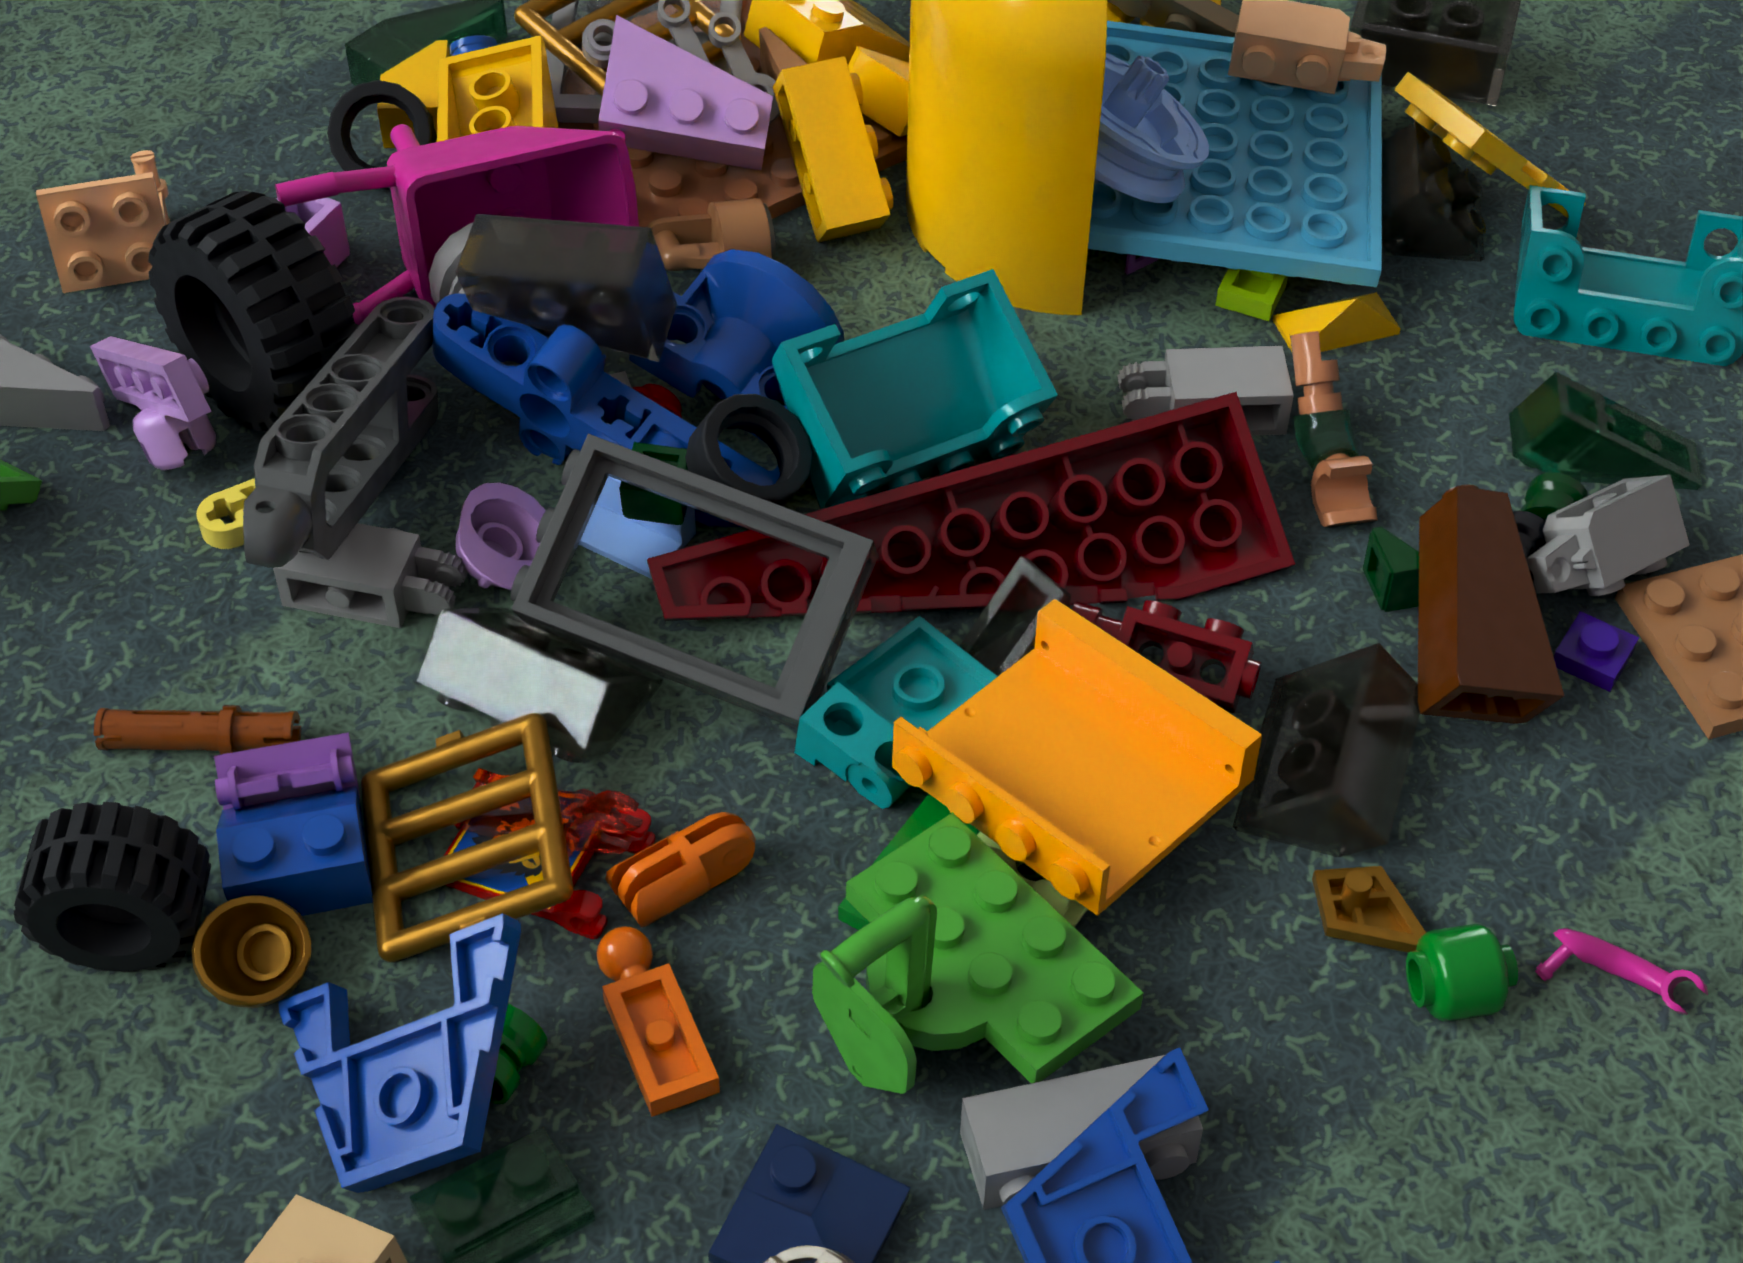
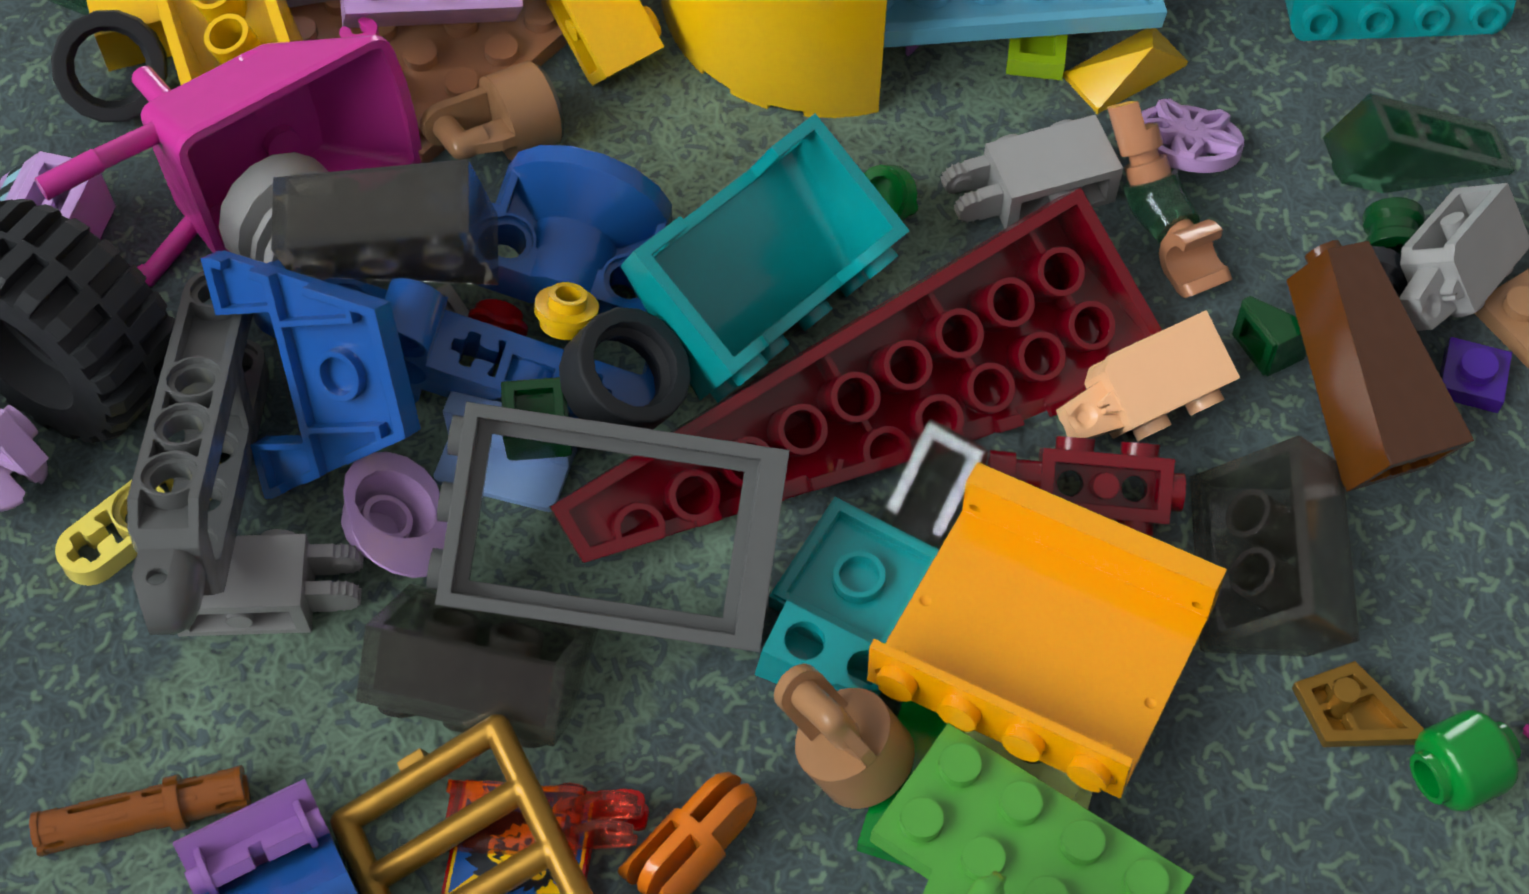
camera: 15 degrees left, 10 degrees up
none -> blue wing [200,251,421,499]
none -> yellow plate [534,282,599,340]
none -> medium nougat piece [774,664,914,809]
none -> green tile [864,164,918,221]
none -> light nougat hinge [1056,310,1240,441]
none -> lavender wheel [1141,99,1244,173]

